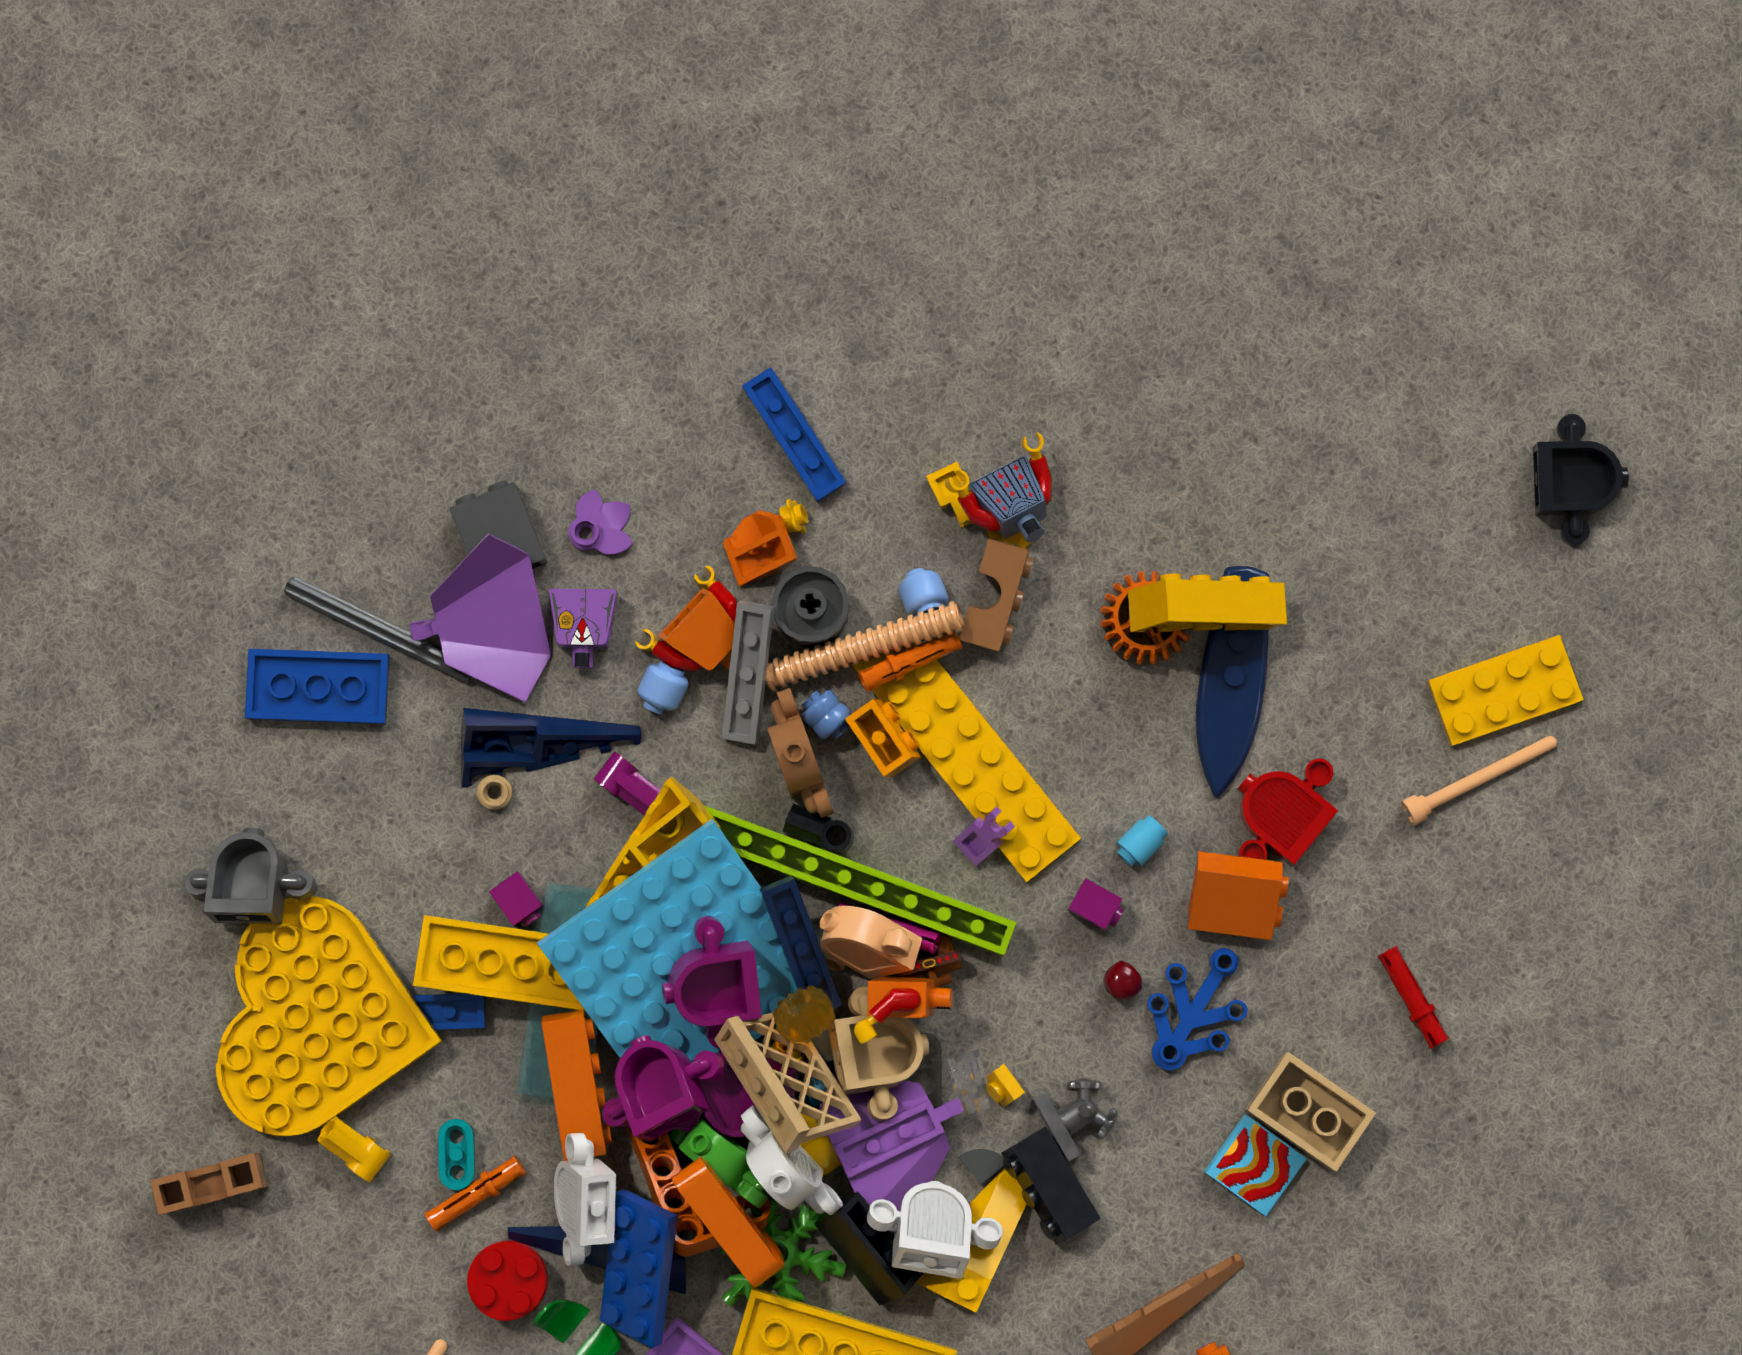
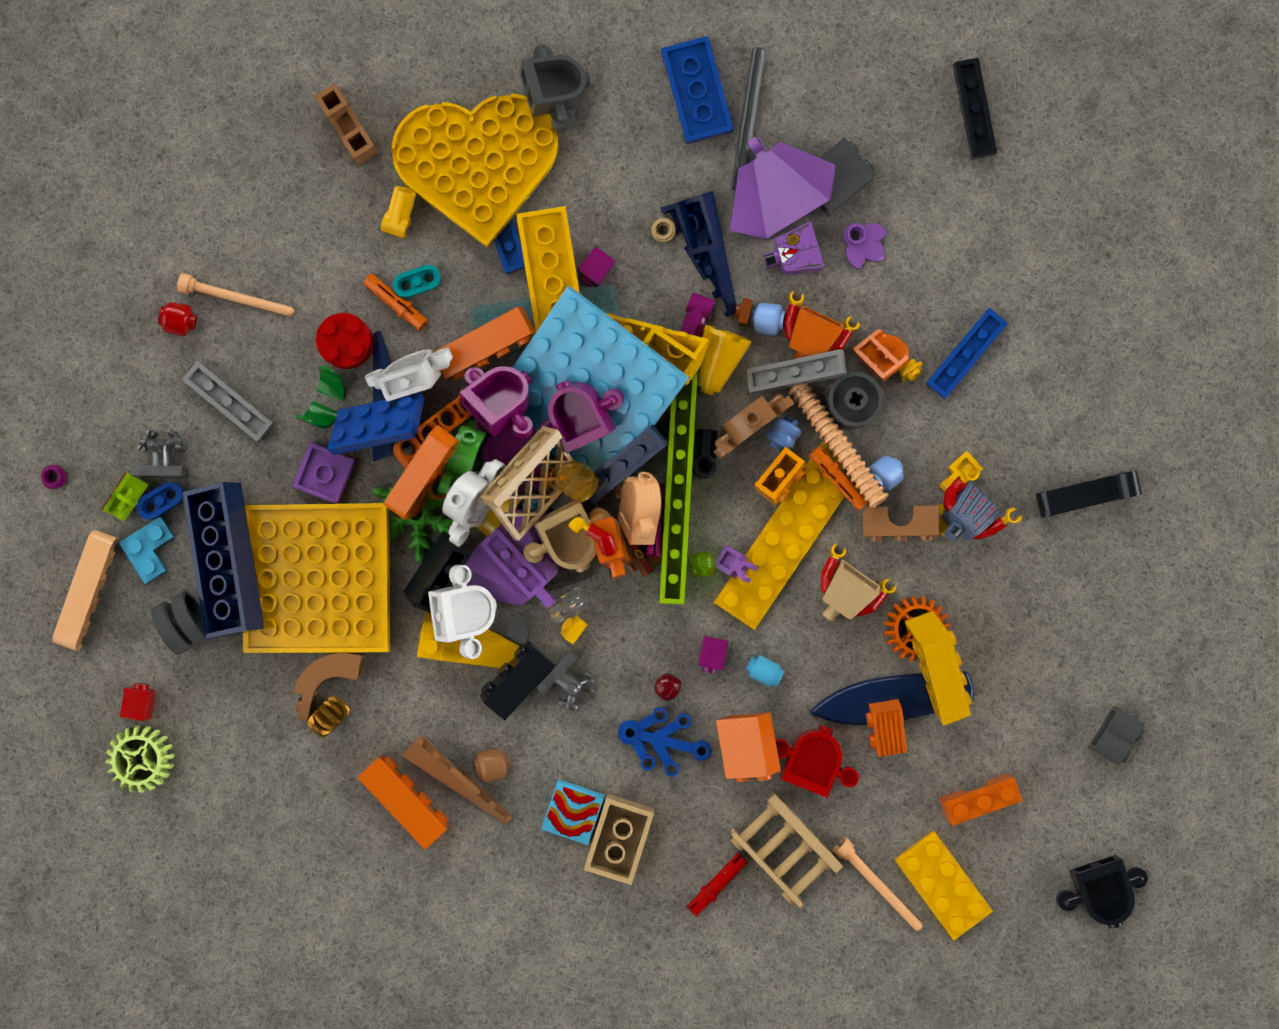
camera: 70 degrees right, 5 degrees up
none -> medium nougat head [473,748,511,783]
none -> clear neon green piece [690,551,716,577]
none -> yellow cone [697,324,751,395]
none -> tan fence [730,791,843,908]
none -> dark orange plate [734,298,753,328]
none -> tan torso [820,544,896,622]
none -> orange brick [865,699,907,757]
none -> orange arch [939,774,1023,826]
none -> black plate [953,57,997,160]
none -> black beam [1035,470,1143,518]
none -> dark grey brick [1088,706,1144,766]

